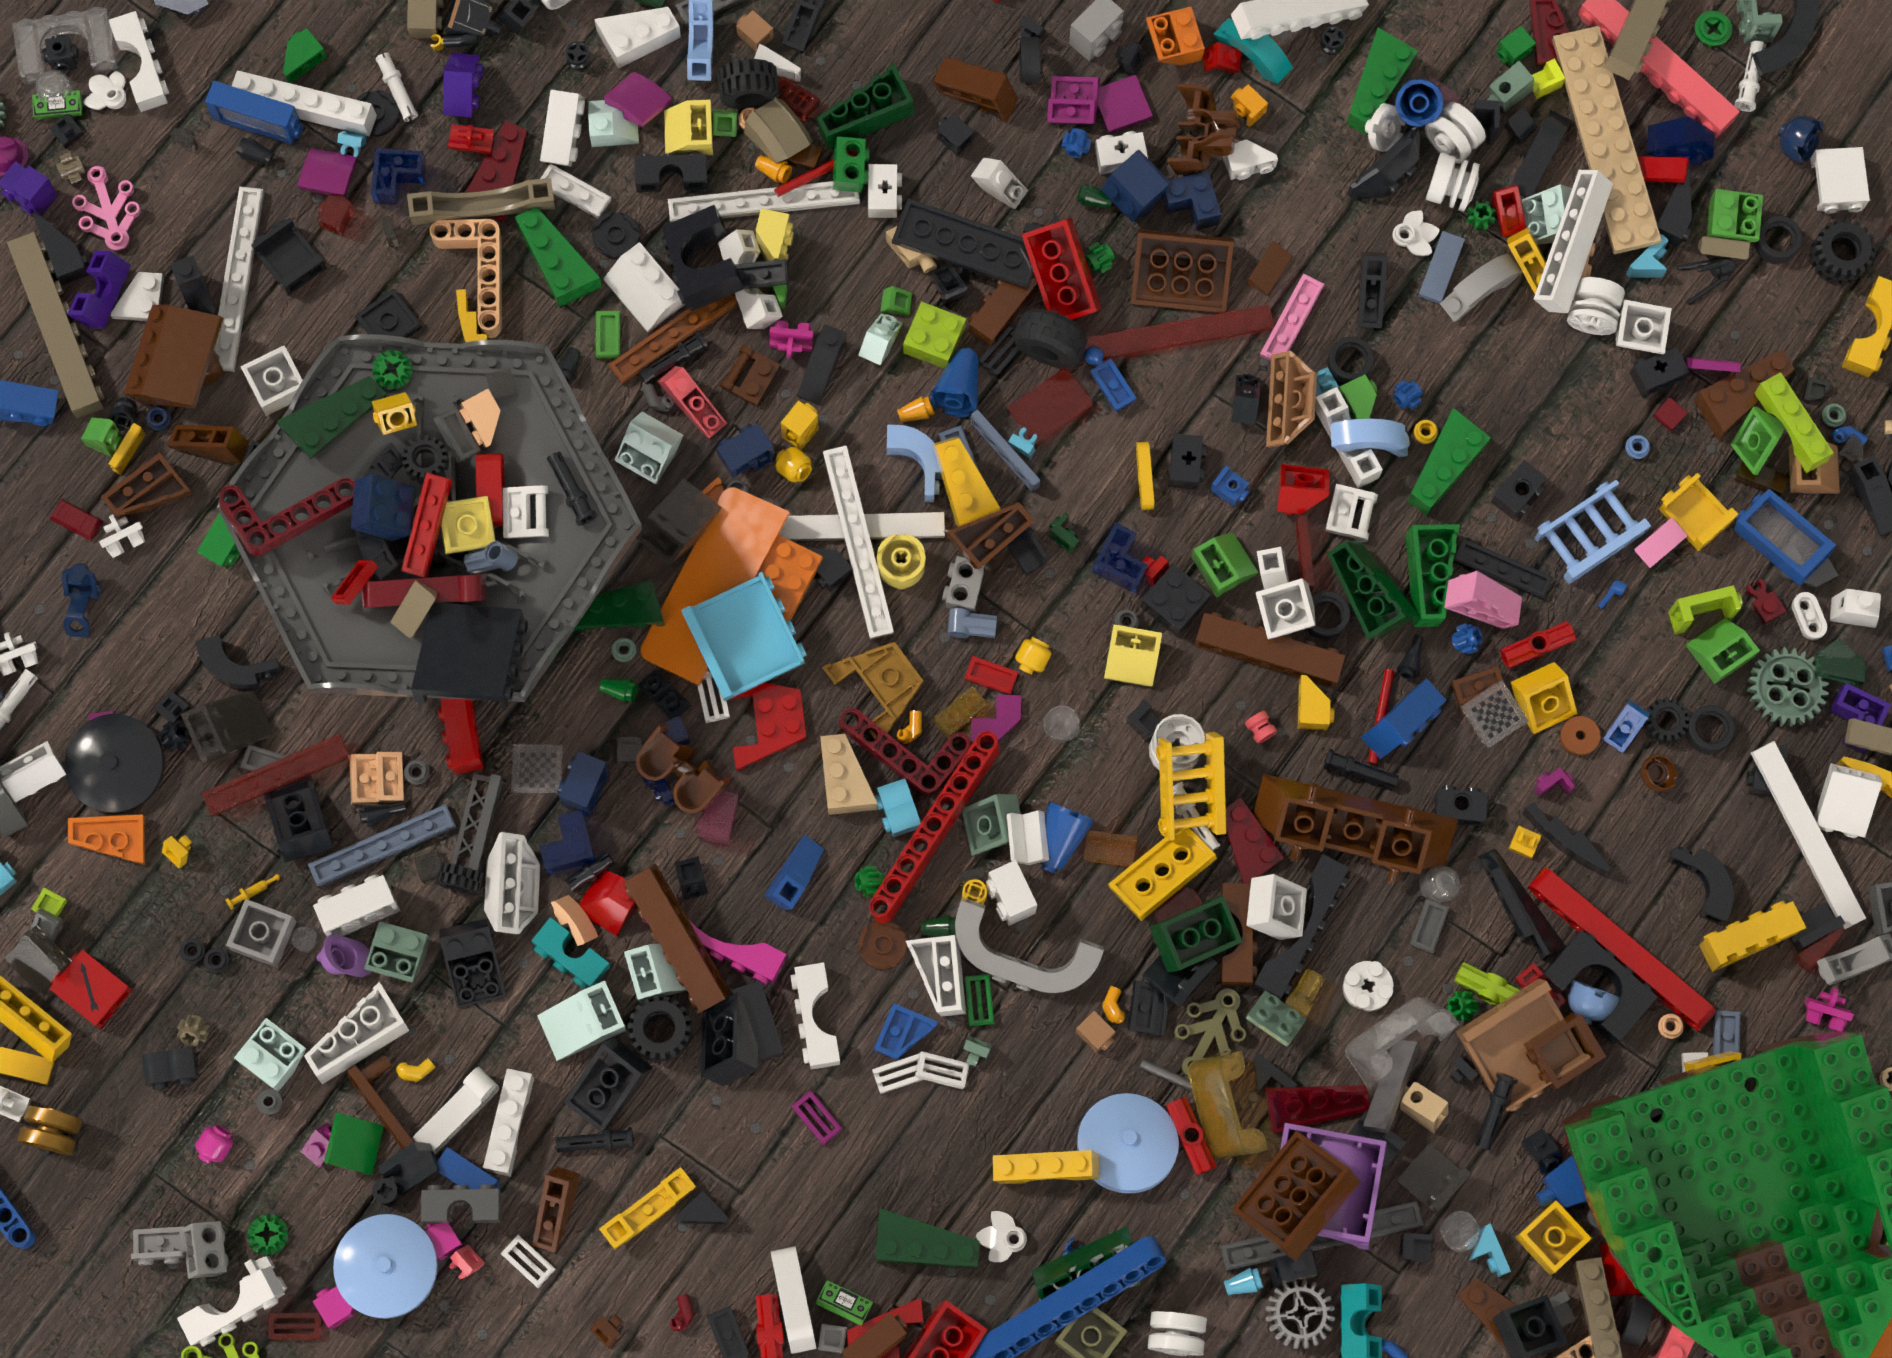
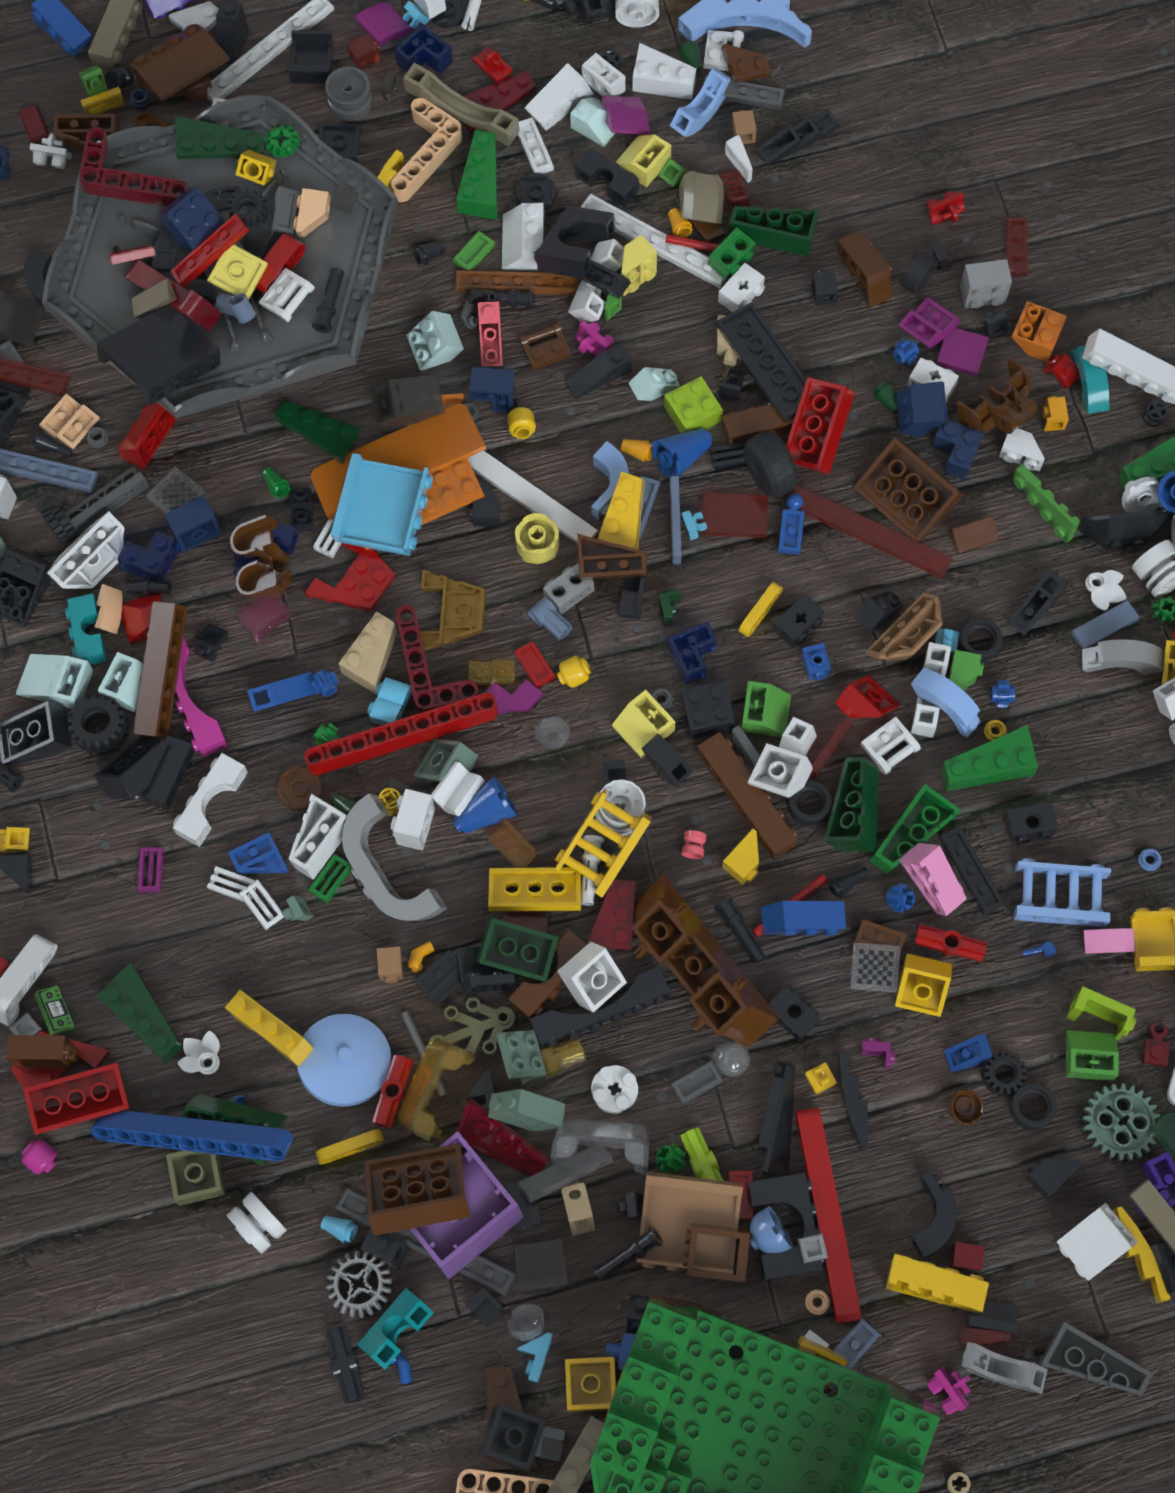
camera: 45 degrees right, 5 degrees down
dark purple brick [443,53,484,117] -> none
sand green plate [612,638,636,662] -> none
black tyre [718,59,780,110] -> none
yellow brick [781,400,819,451] -> none
white plate [823,445,894,639] -> none
bright green slope [881,286,912,316] -> none
light orange arm [897,711,922,744] -> none
white slope [971,158,1028,209] -> none
green gear [1085,242,1115,273] -> none
red tile [1141,556,1170,587] -> none
bright pink tile [1260,273,1325,361] -> none
dark orange piece [1559,716,1600,756] -> none
white tile [1751,741,1866,930] -> none
none -> blue gear [311,669,339,697]
none -> yellow beam [315,1129,384,1164]
none -> dark grey wheel [325,67,372,121]
none -> black arm [467,290,497,305]
none -> sand green brick [488,1089,565,1131]
none -> white brick [582,53,625,97]
none -> black slope [641,734,693,787]
none -> dark grey tile [731,725,760,770]
none -> light grey tile [798,1234,828,1264]
none -> dark red panel [950,1242,985,1271]
none -> bright green wing [1013,465,1080,543]

